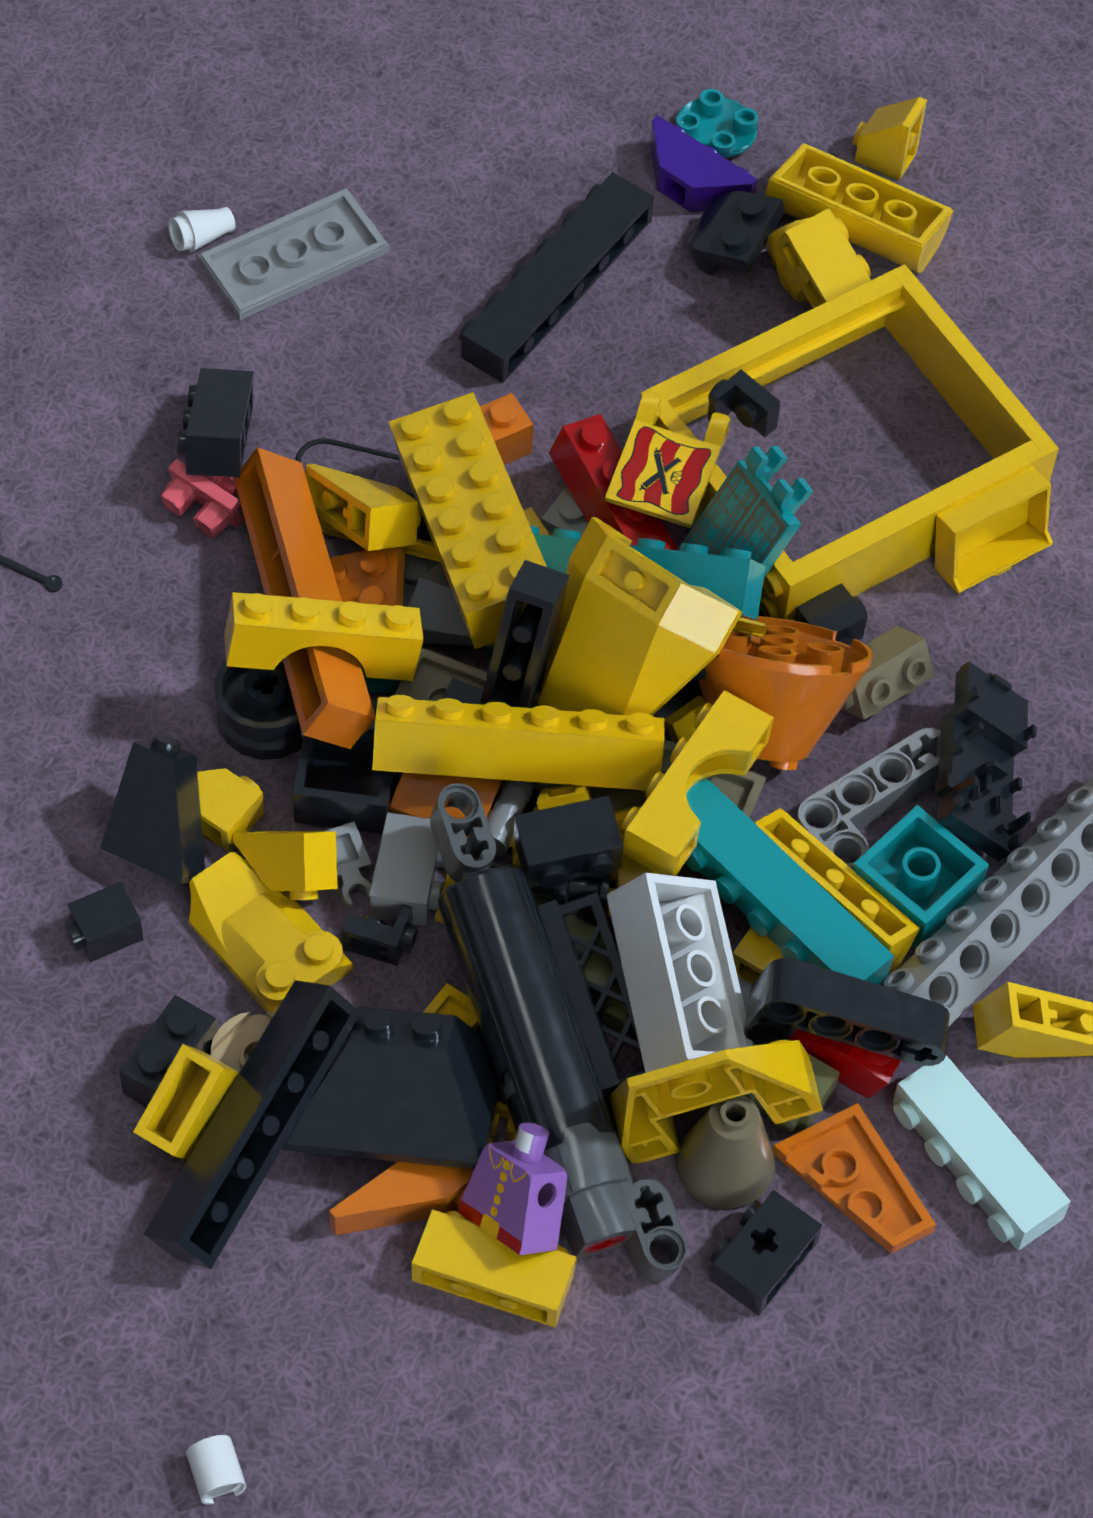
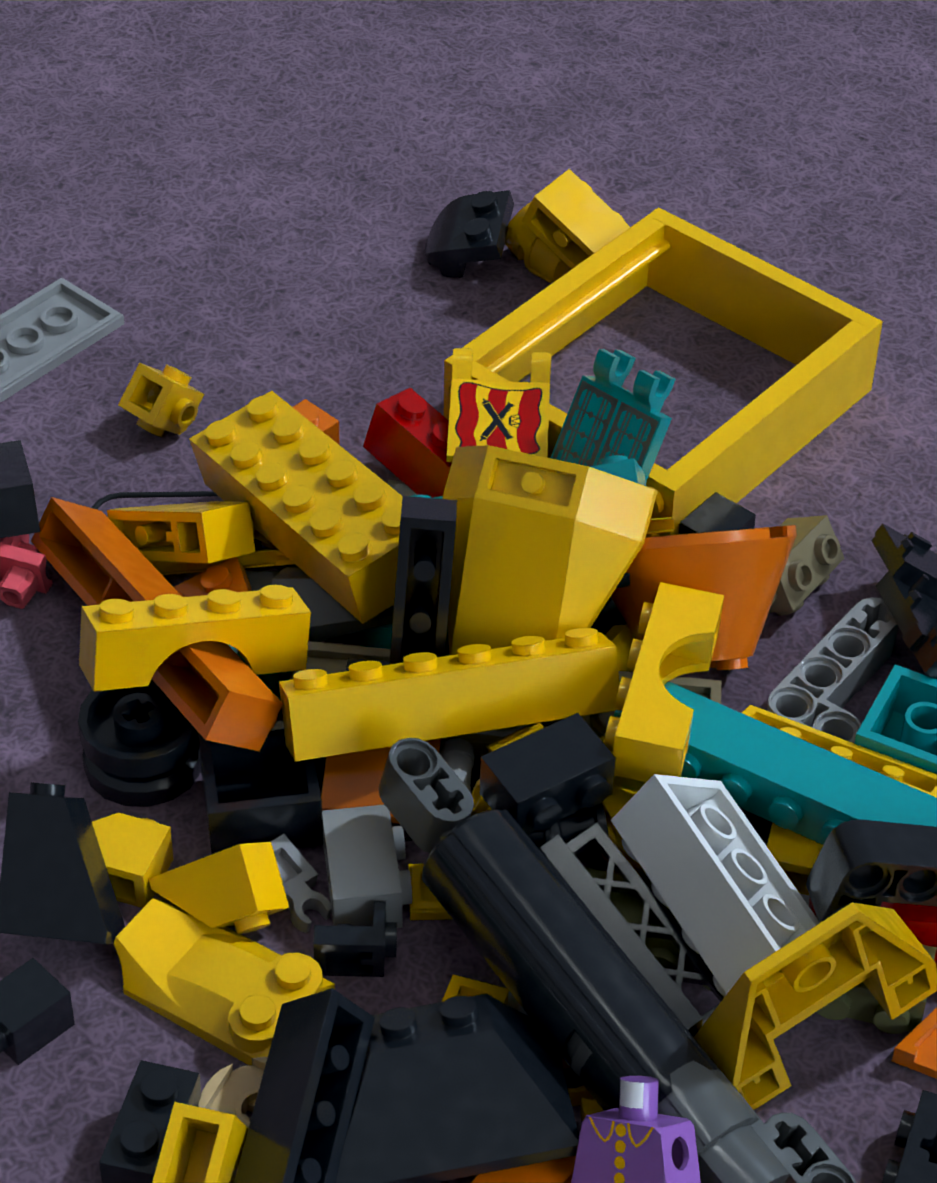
camera: 15 degrees left, 15 degrees down
black brick [459,172,654,383] -> none
dark purple slope [650,115,757,212] -> none
teal dish [675,89,758,158] -> none
dark tan cone [676,1095,775,1210] -> none
black bracket [707,369,780,438] -> none
yellow brick [765,143,954,273] -> none
yellow slope [852,97,927,181] -> none
yellow container [934,465,1053,594] -> none
none -> yellow brick [118,363,205,437]

